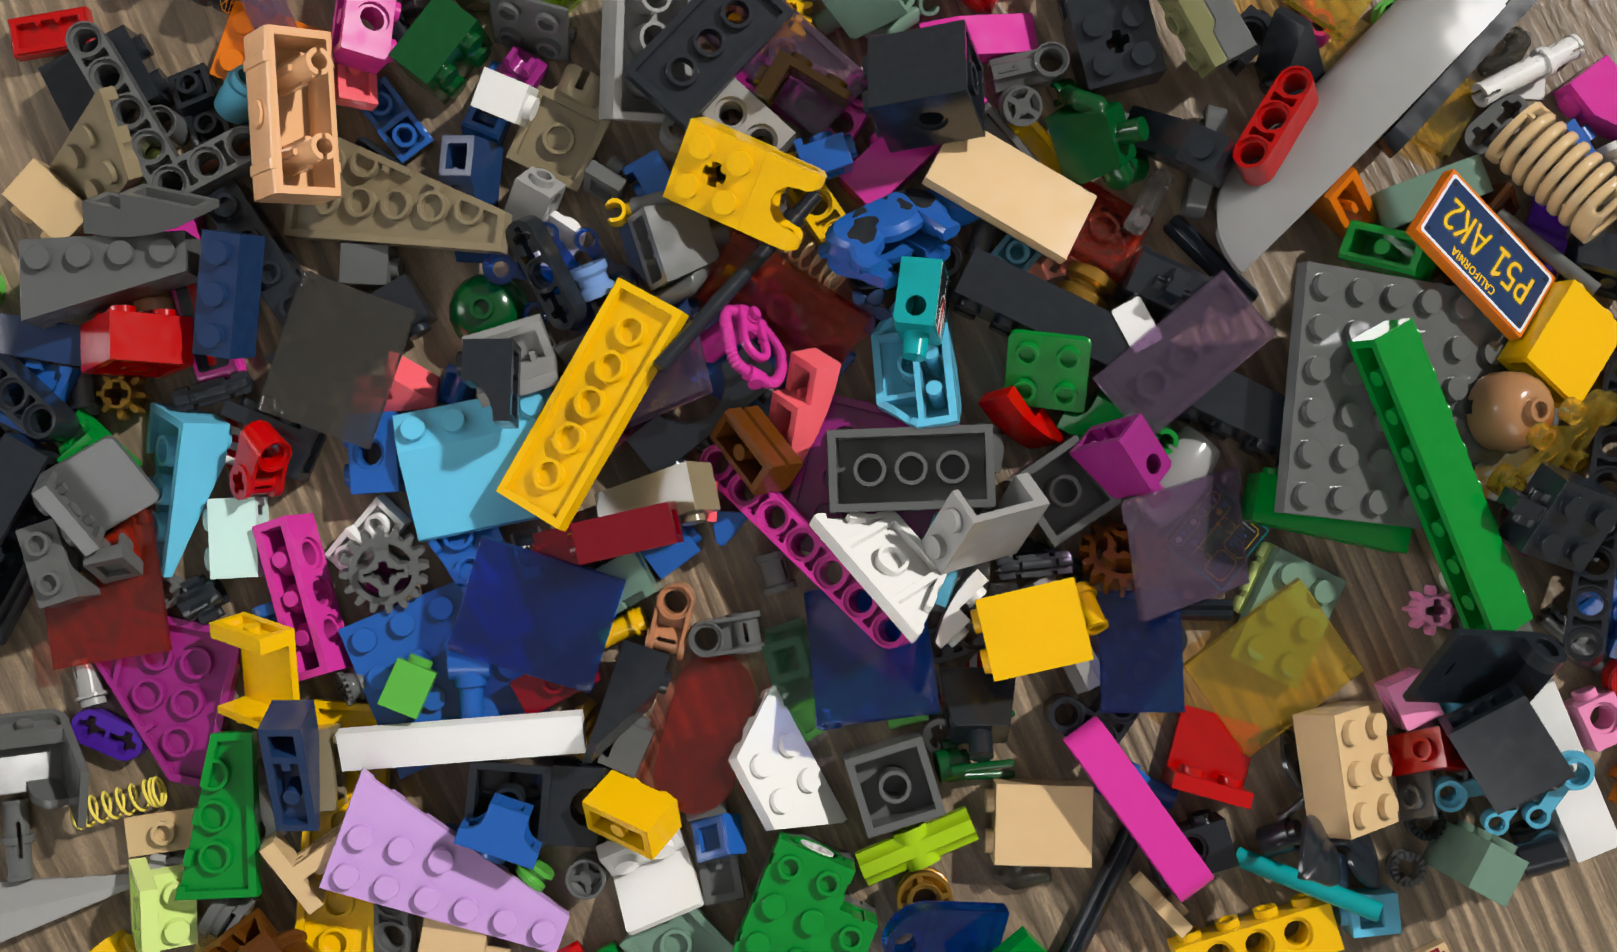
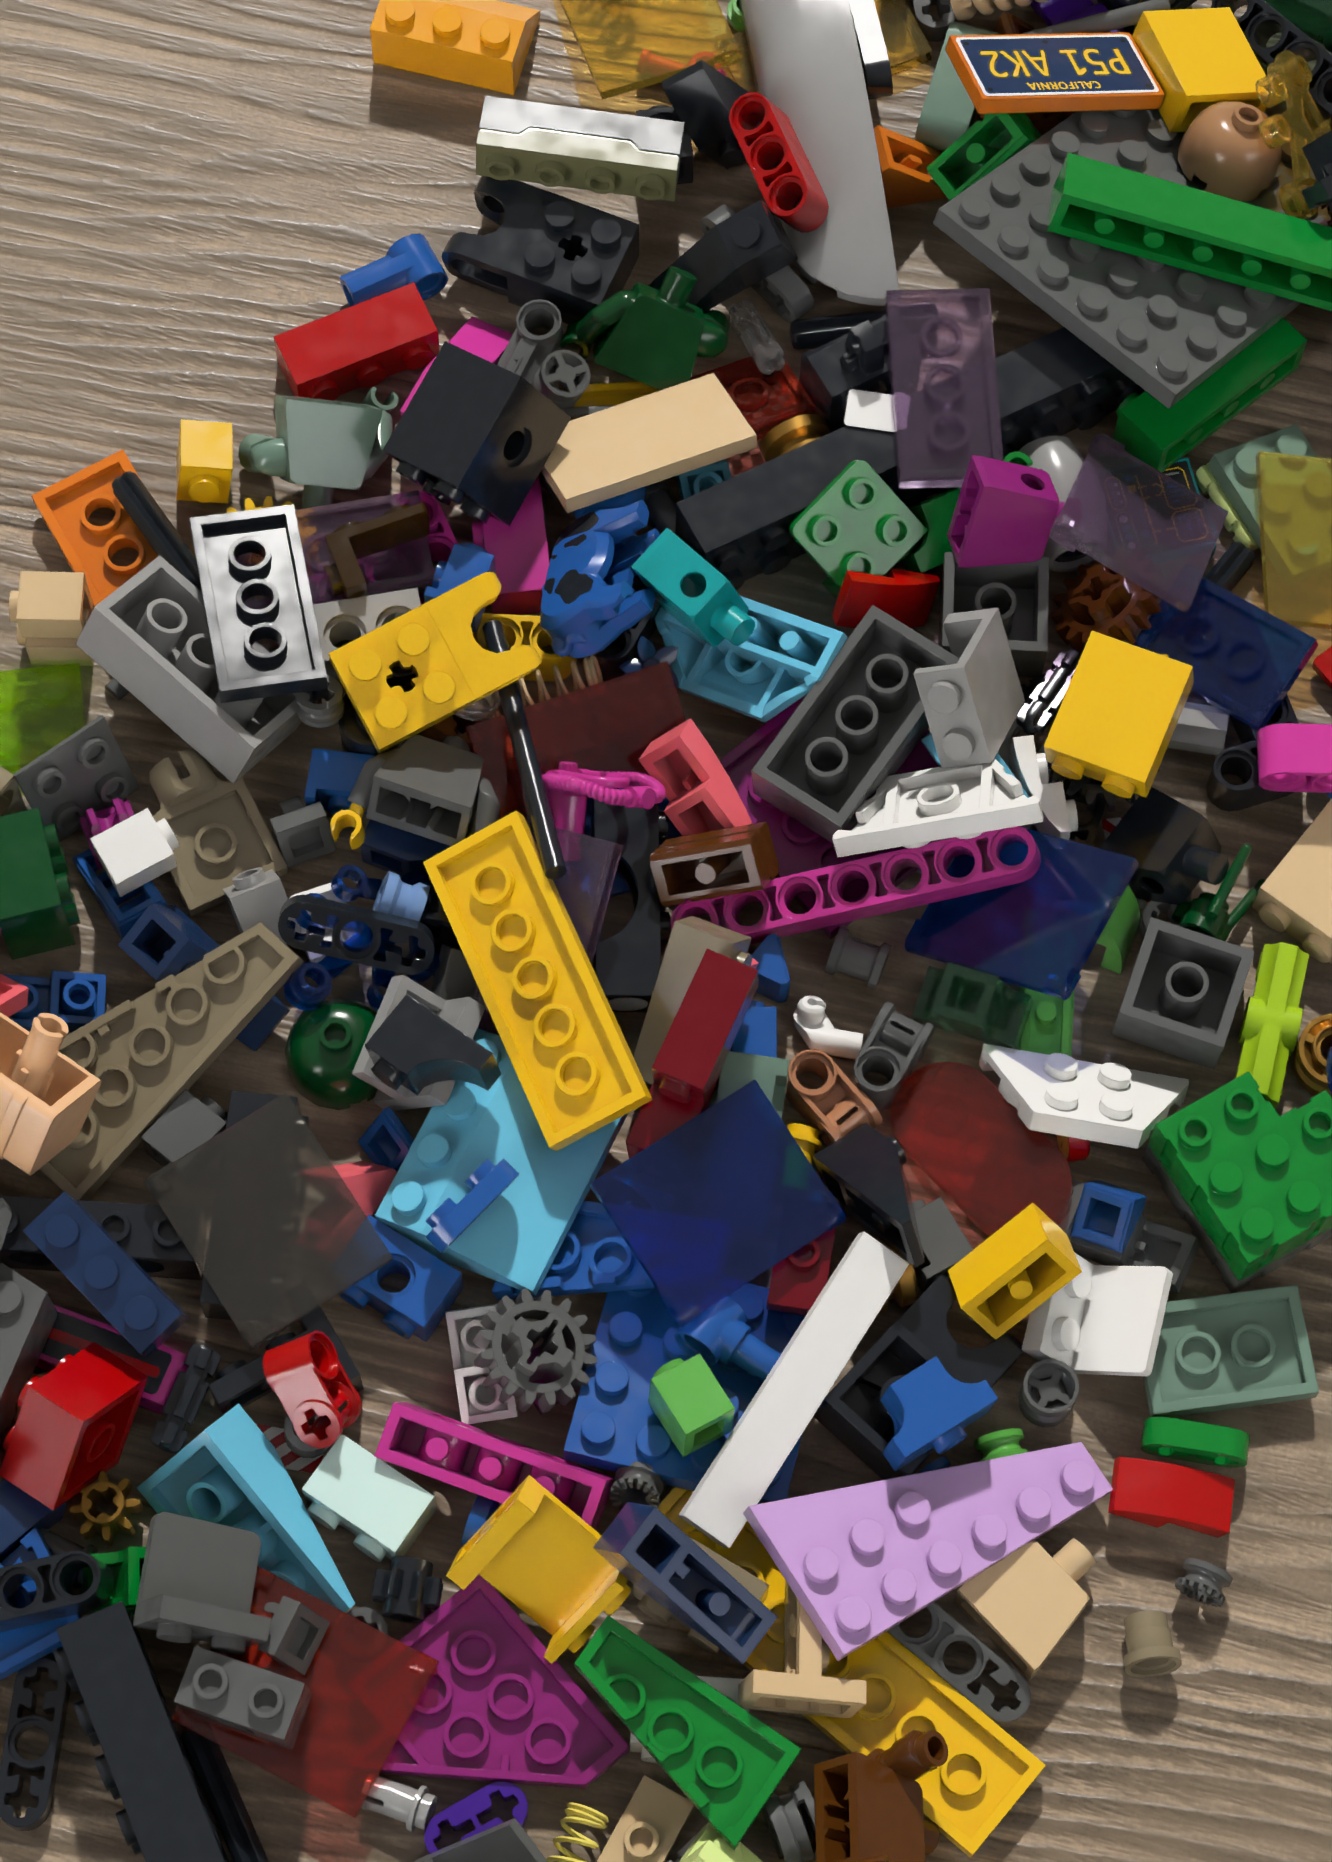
camera: 55 degrees left, 20 degrees down
none -> blue plate [425,1158,519,1253]
none -> white arm [793,995,863,1059]

